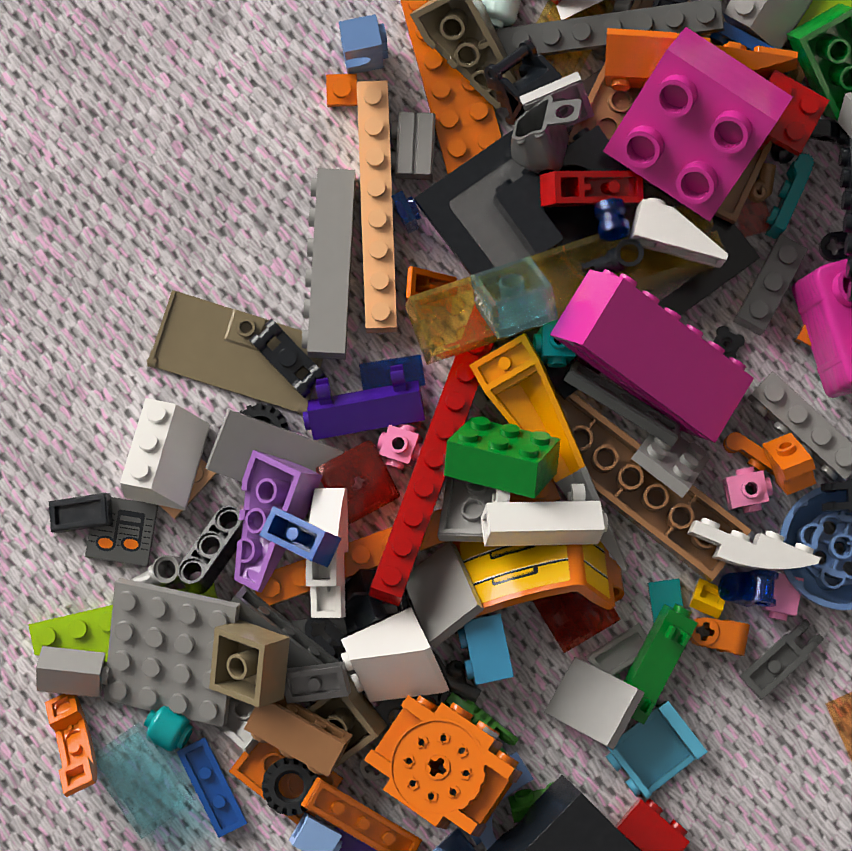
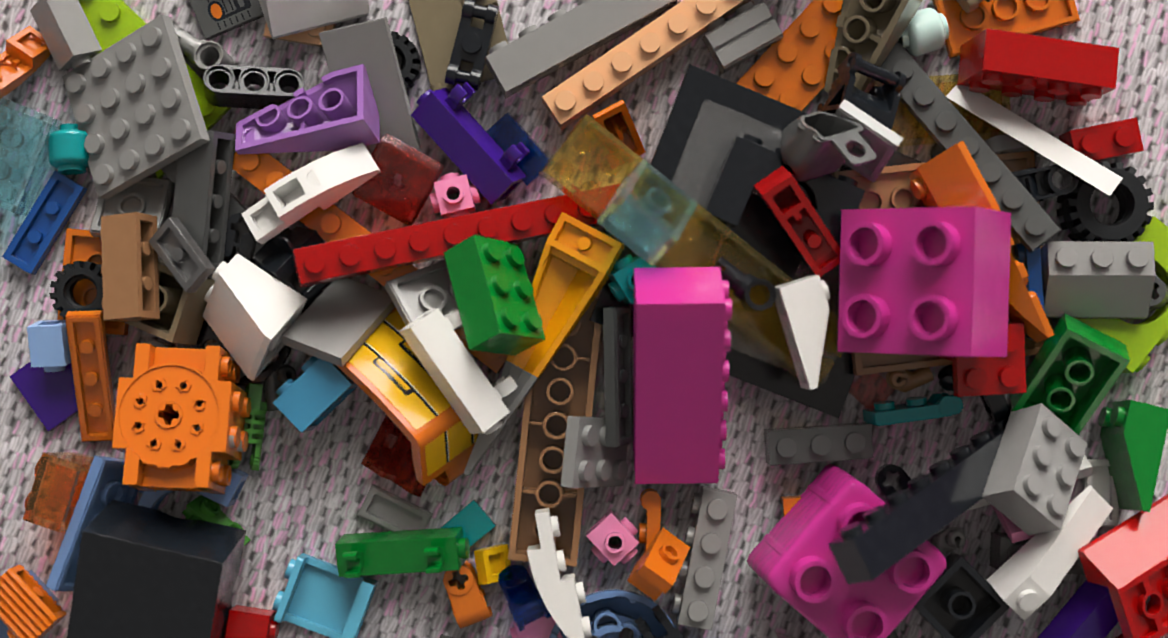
camera: 55 degrees right, 5 degrees up
dark tan brick [209,620,290,708] -> none
blue brick [259,506,342,568] -> none
clear blue plate [391,191,421,234] -> none
light grey tile [544,657,644,750] -> none
clear blue wheel [593,198,631,241] -> none
black plate [712,326,745,359] -> none

